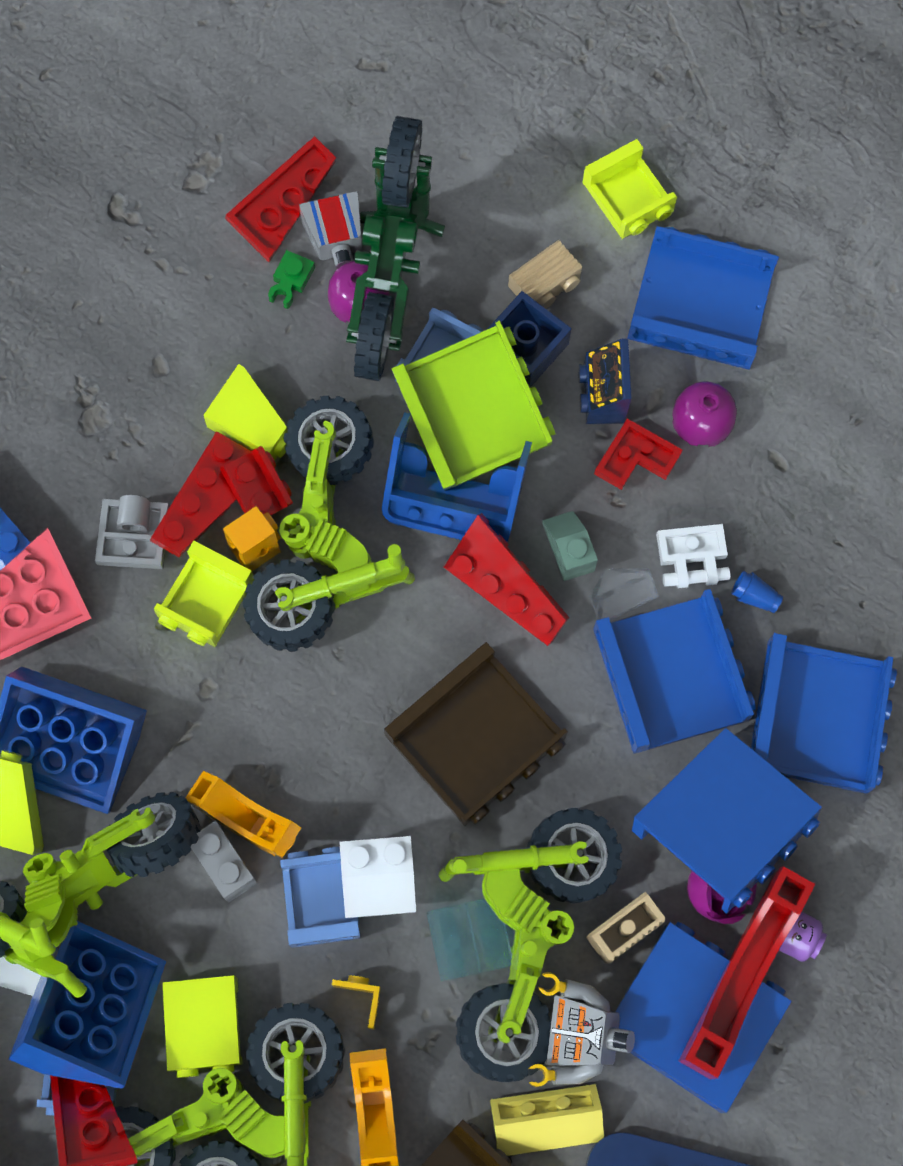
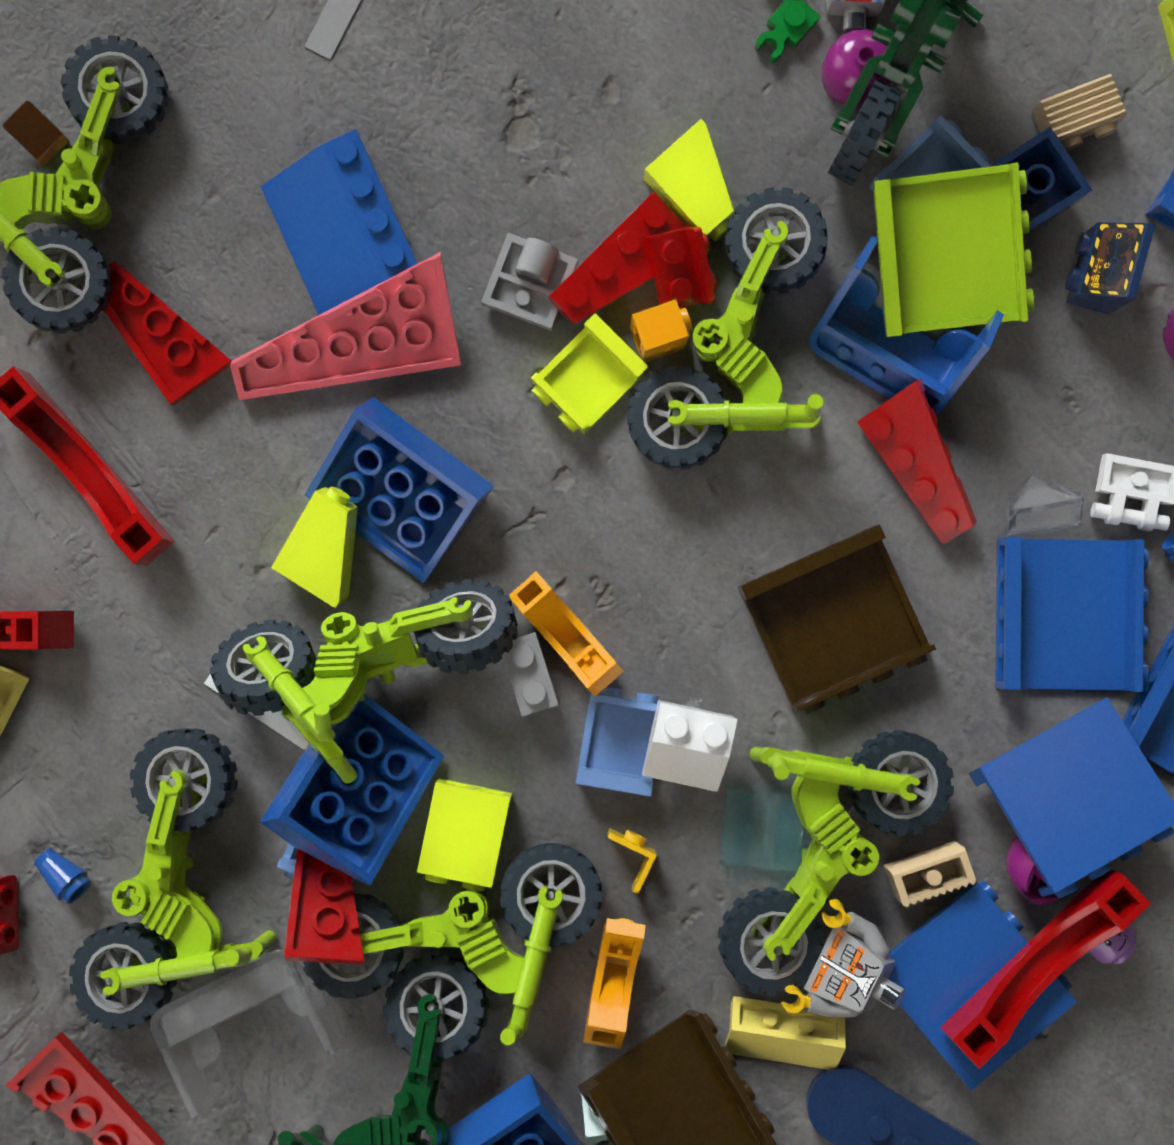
camera: 25 degrees right, 15 degrees up
sand green slope [542,511,598,581] -> none
red plate [594,418,683,490] -> none

